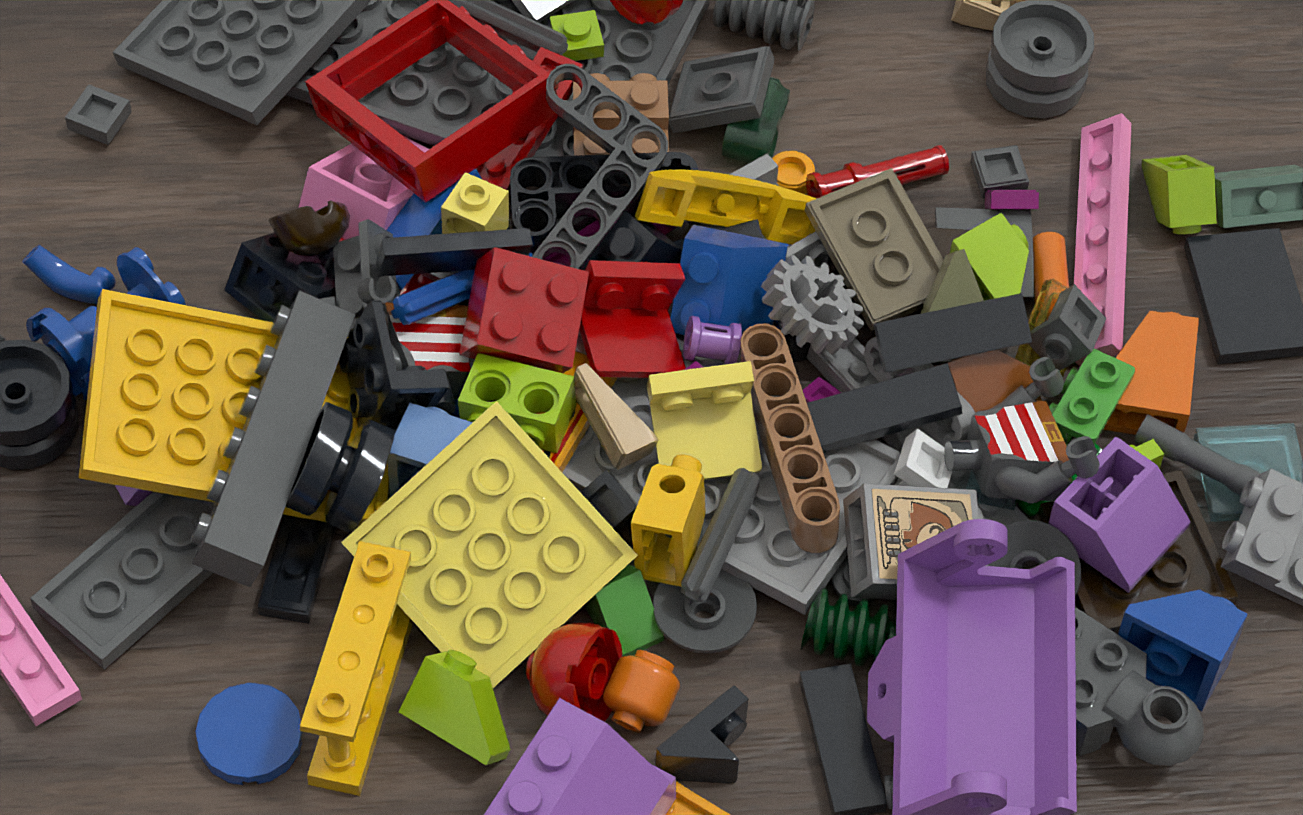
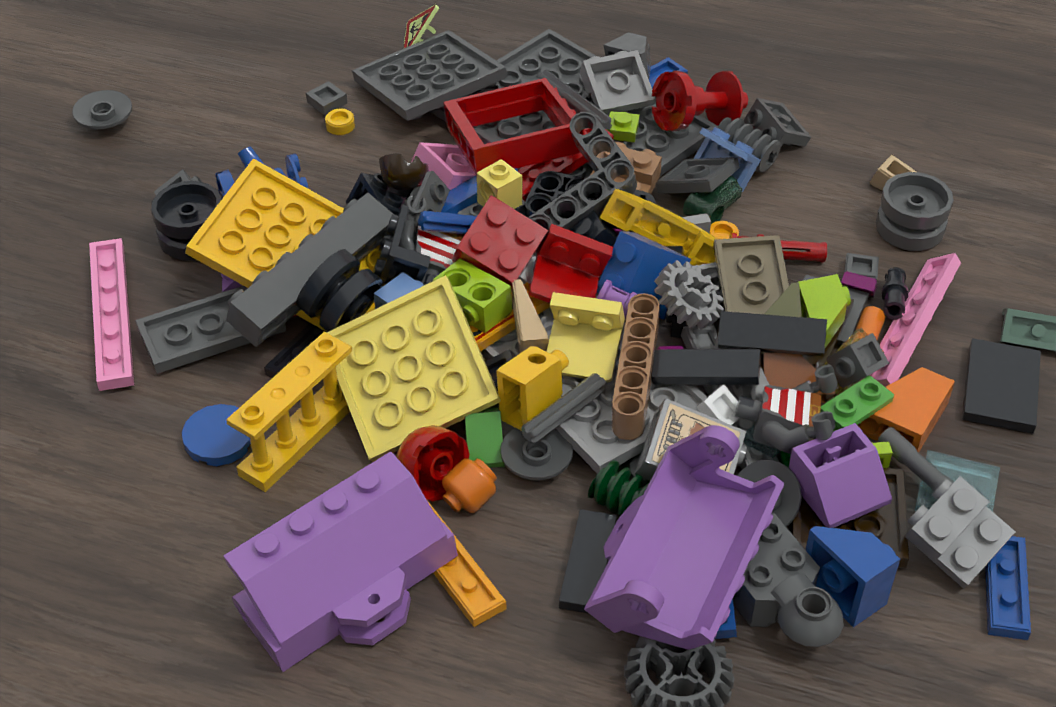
camera: 25 degrees right, 10 degrees down
black tile [376,228,533,277] -> none
lime slope [399,650,511,765] -> none
black slope [655,685,749,784] -> none
lime slope [1141,155,1217,234] -> none
none -> yellow tile [325,109,355,135]
none -> medium blue bracket [694,127,761,192]
none -> black pin [882,267,908,320]

